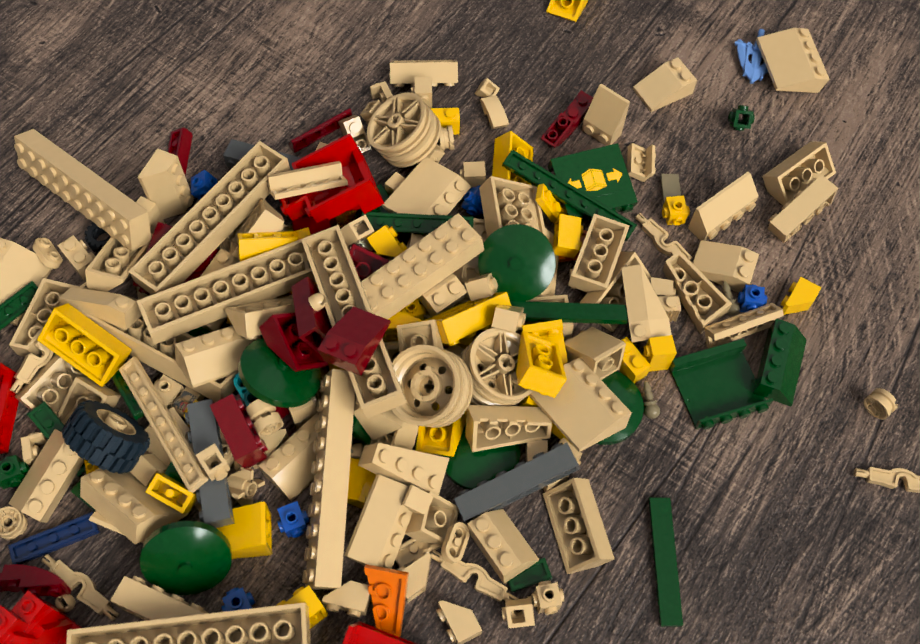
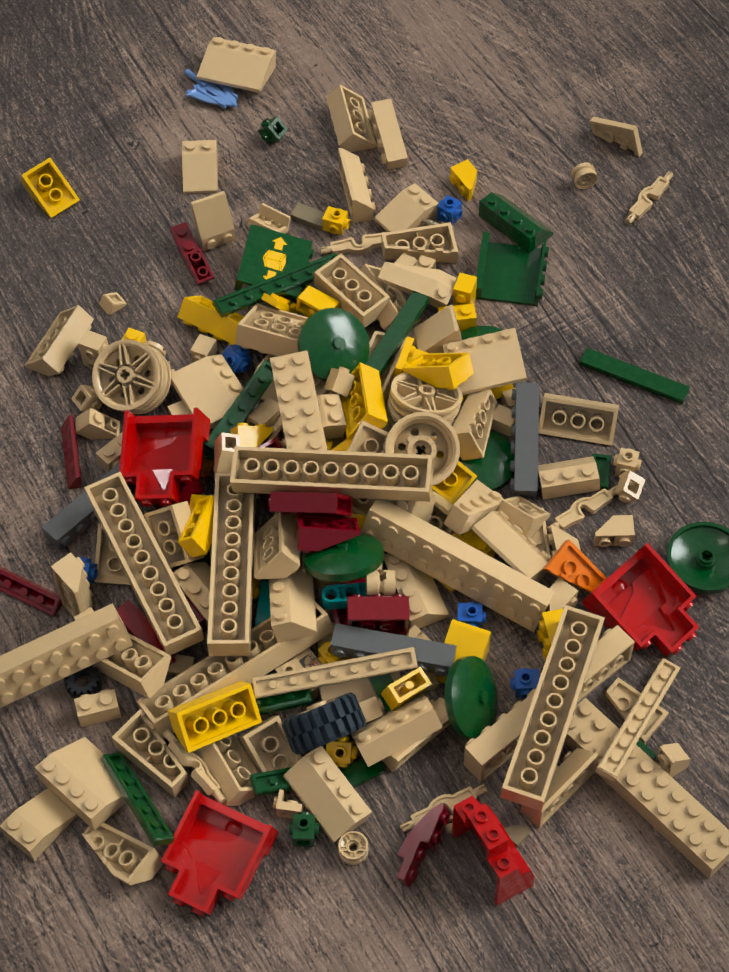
camera: 60 degrees left, 5 degrees down
dark blue tile [8,512,100,565] -> none
tan plate [32,238,63,269] -> none
tan wedge [58,287,142,330] -> none
tan brick [196,443,231,481] -> none
tan fence [267,161,348,200] -> none
tan hinge [308,293,327,312] -> none
dark red slope [318,306,391,376] -> none
tan bracket [370,81,393,103] -> none
tan slope [402,485,433,515] -> none
tan plate [441,522,470,564] -> none
tan slope [480,96,509,130] -> none
tan slope [492,305,526,332] -> none
dark tan bar [643,381,660,419] -> none
tan fence [704,303,784,348] -> none

